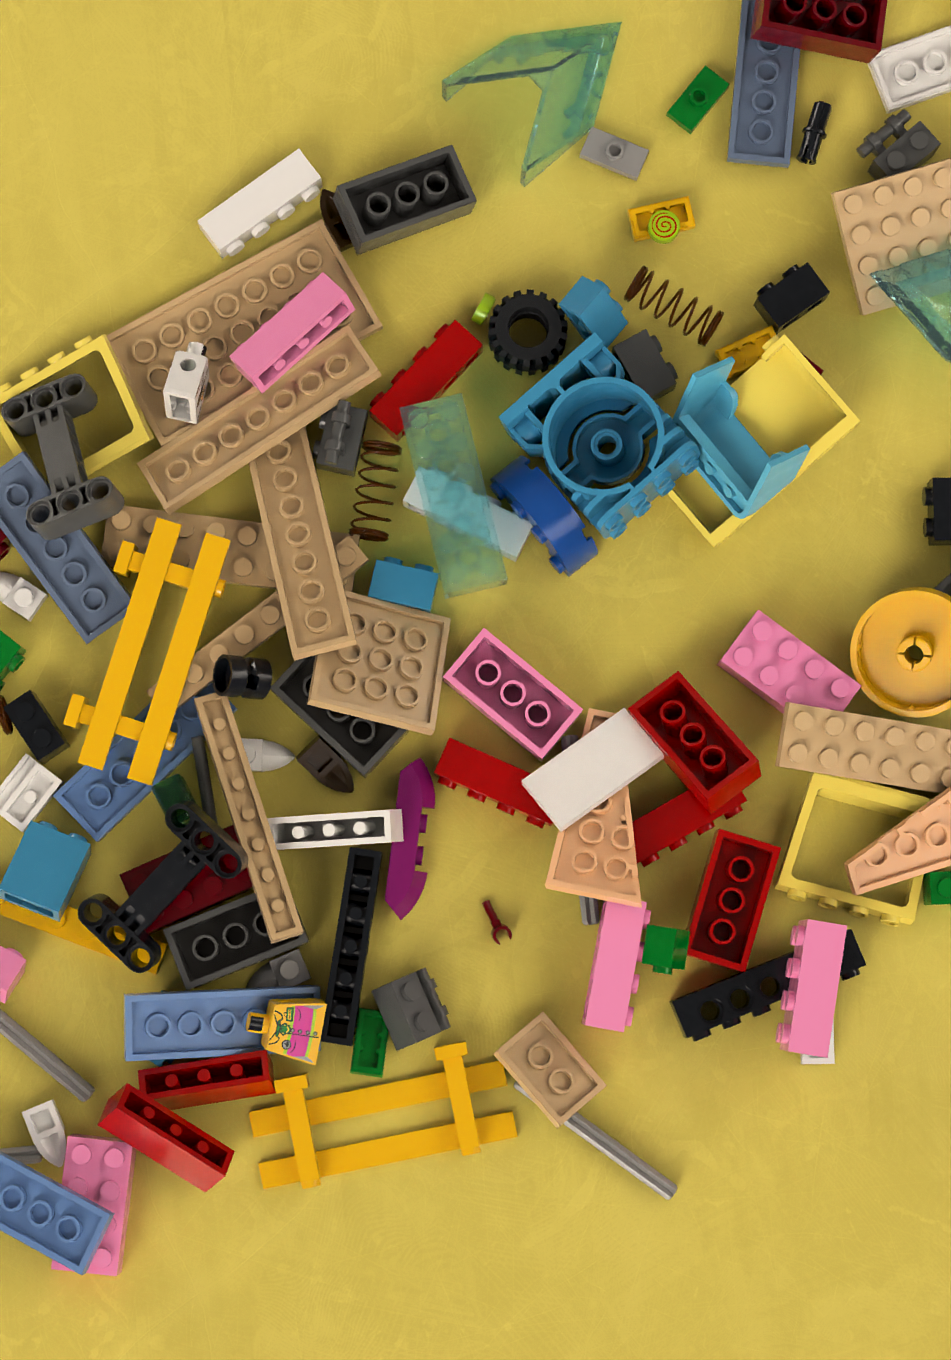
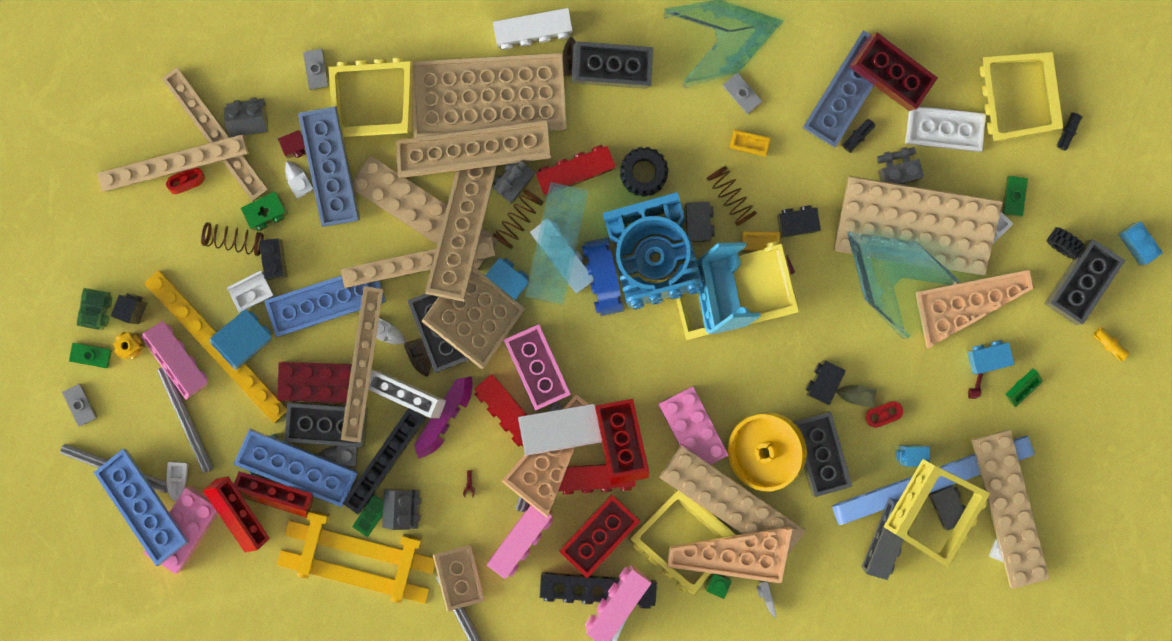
camera: 30 degrees right, 5 degrees up
dark grey beam [1,373,124,540] -> none
yellow fence [63,517,231,786] -> none
black beam [78,800,249,973] -> none
clear green brick [151,774,198,825] -> none
white torso [163,342,209,424] -> none
dark grey bar [191,736,218,824] -> none
black wheel [213,654,272,700] -> none
bright pink brick [229,272,356,394] -> none
torso [246,998,327,1065] -> none
lime tile [471,293,496,325] -> none
dark azure brick [559,276,628,348] -> none
green brick [642,924,690,975] -> none
lime tile [648,210,680,244] -> none
green plate [666,65,730,134] -> none

